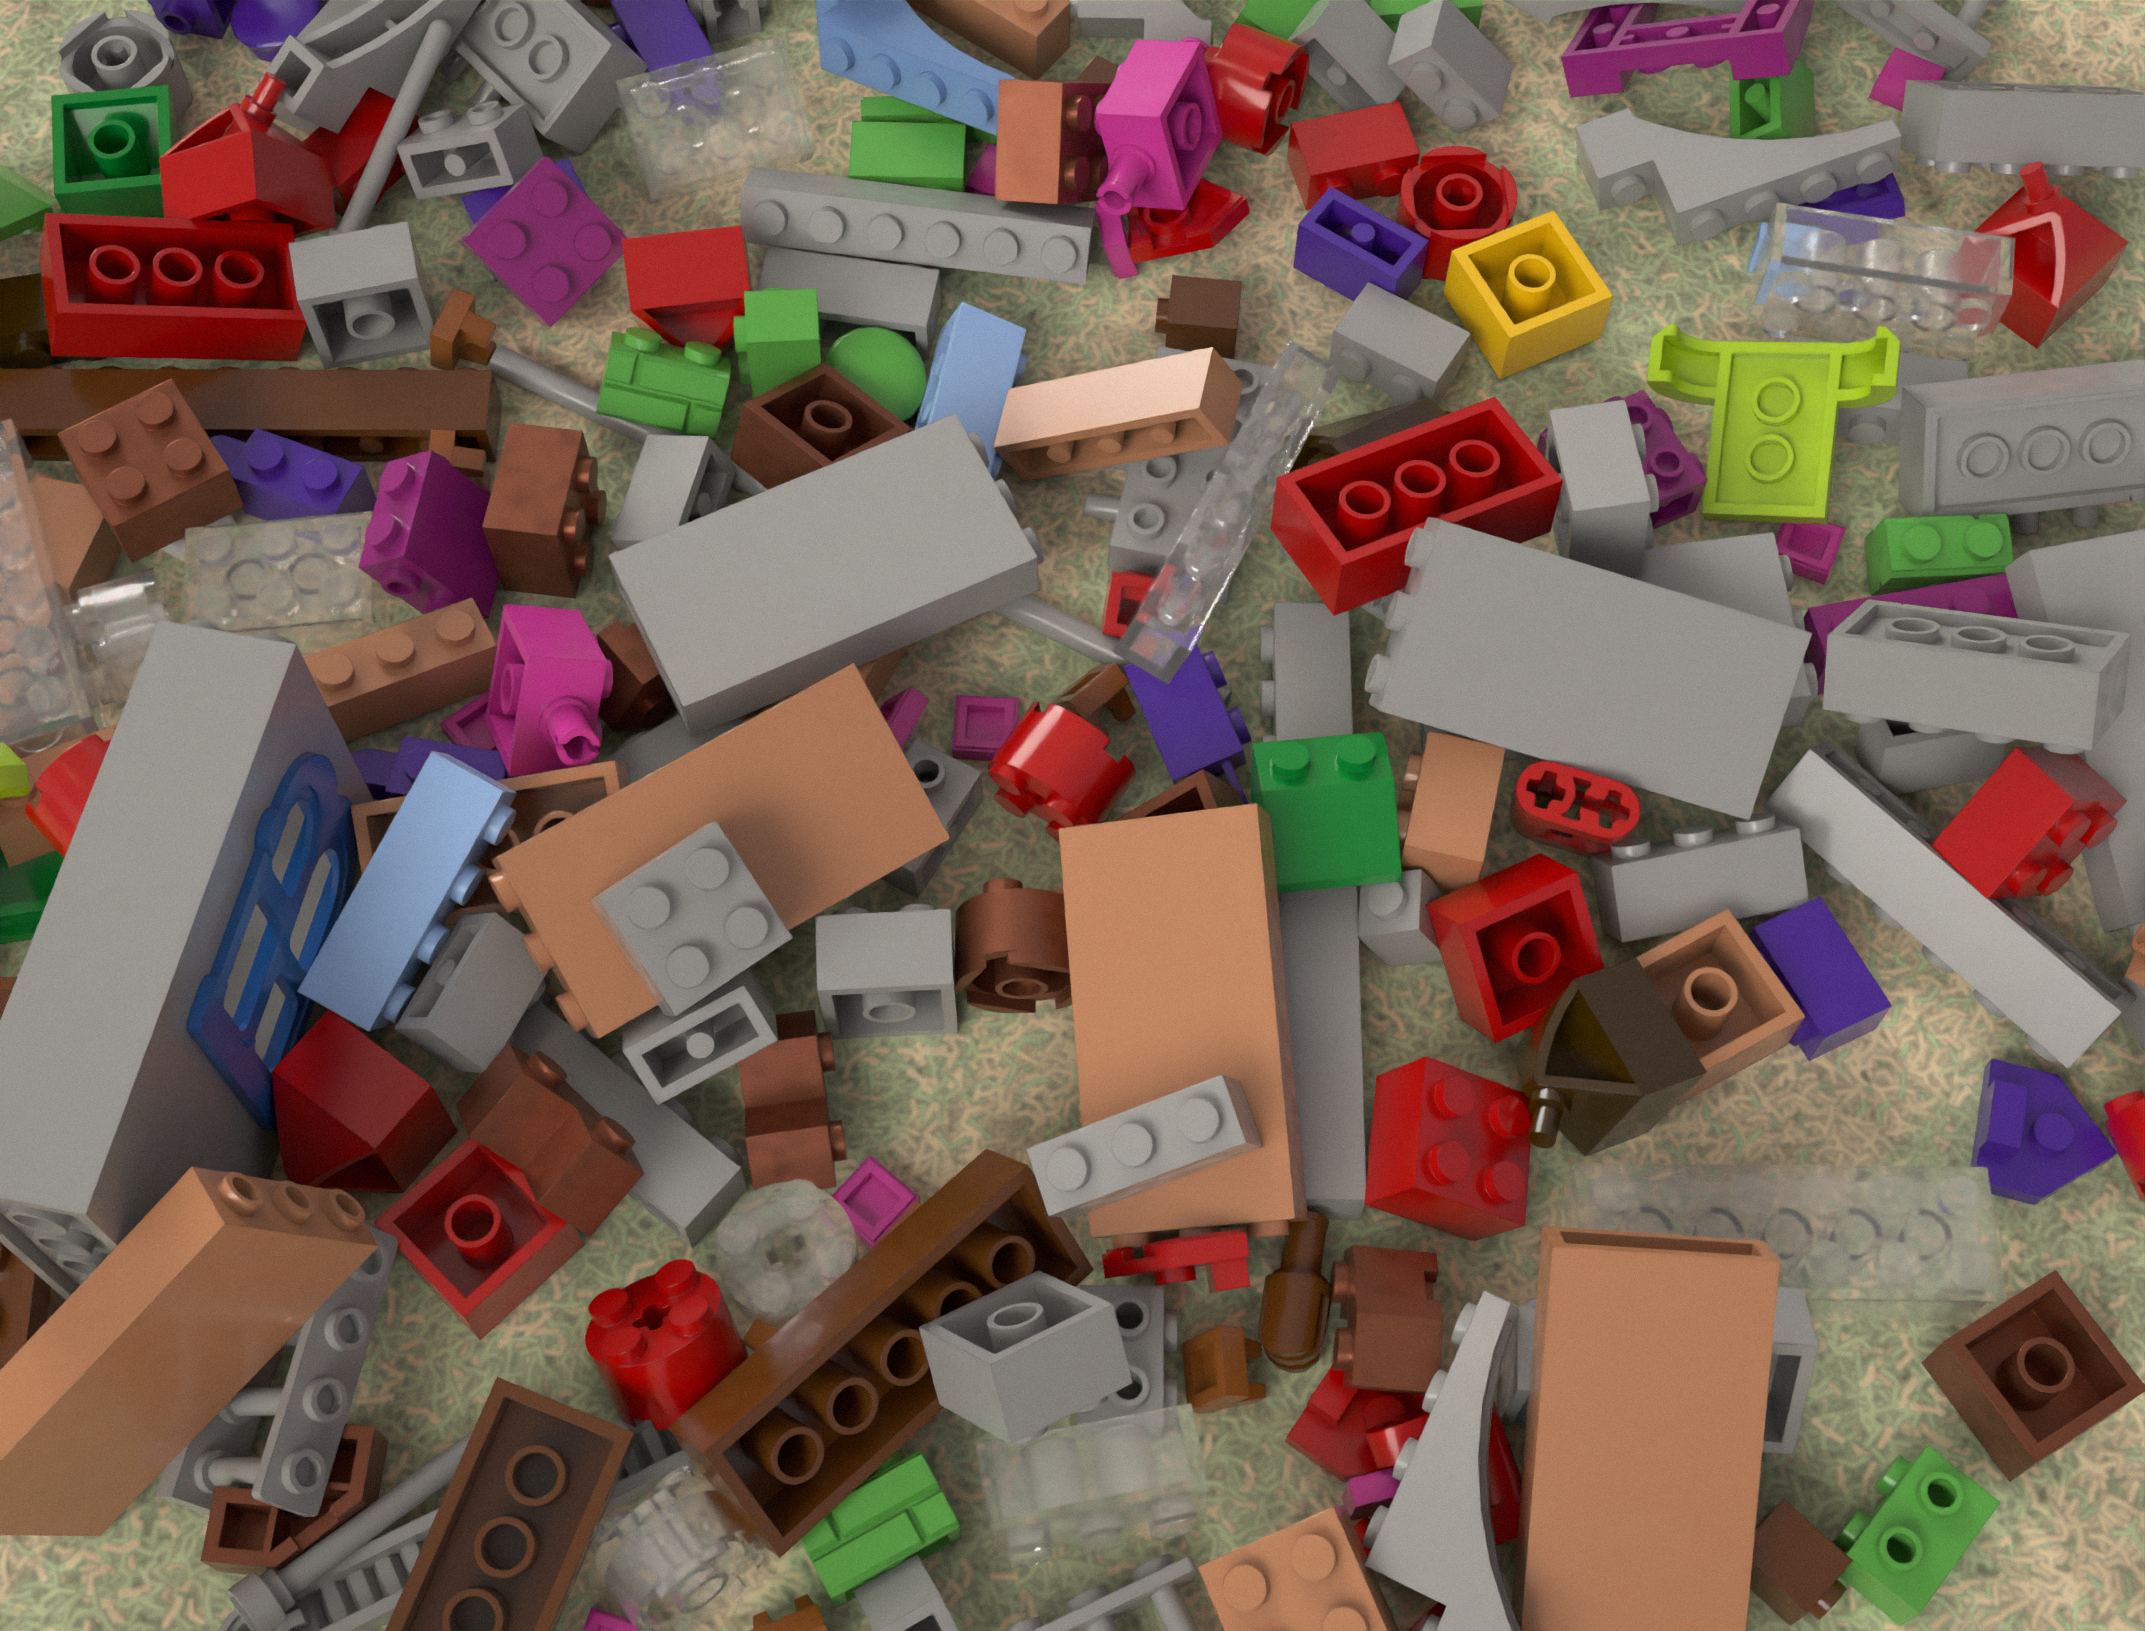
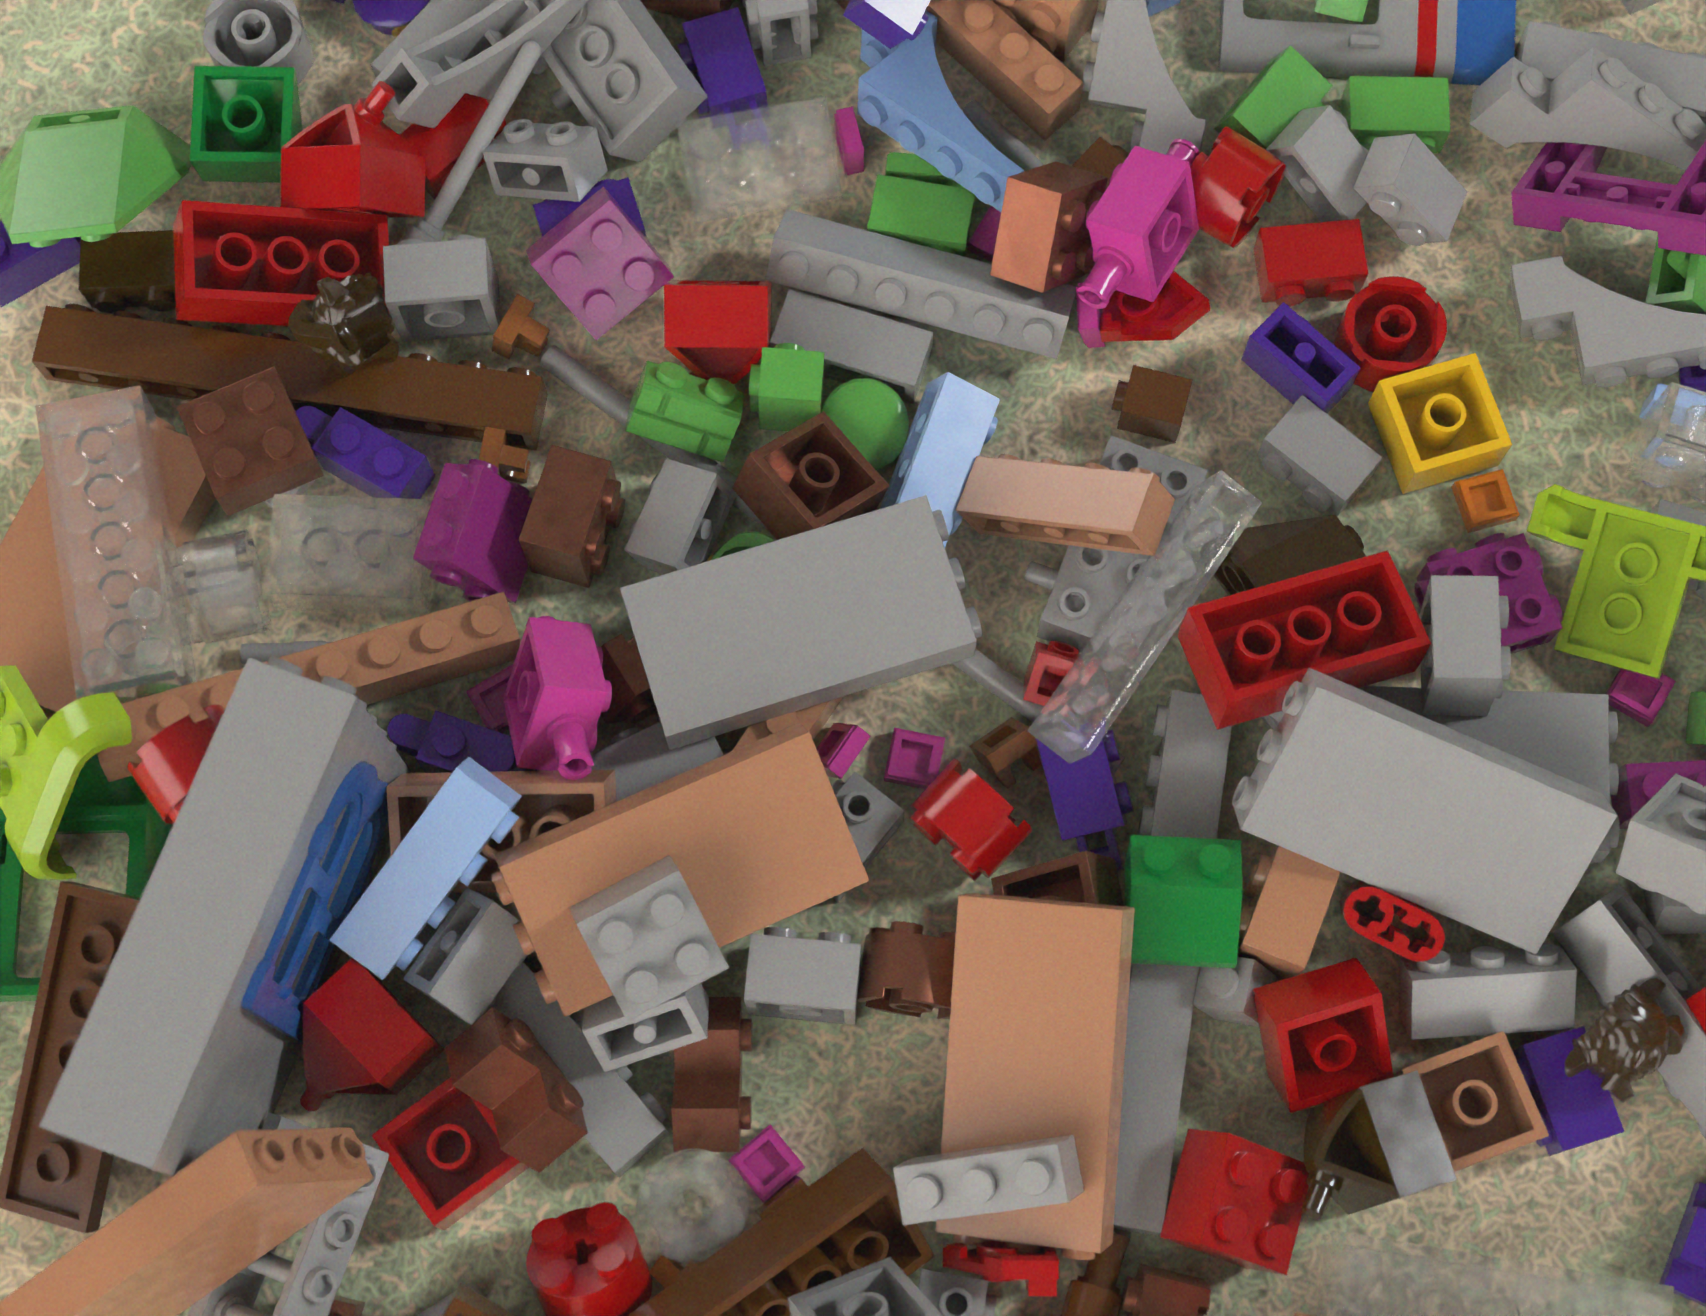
camera: 10 degrees right, 10 degrees up
none -> dark brown hair [288,273,399,379]
none -> dark pink tile [834,106,864,175]
none -> orange tile [1451,469,1520,533]
none -> dark brown hair [1564,978,1687,1103]

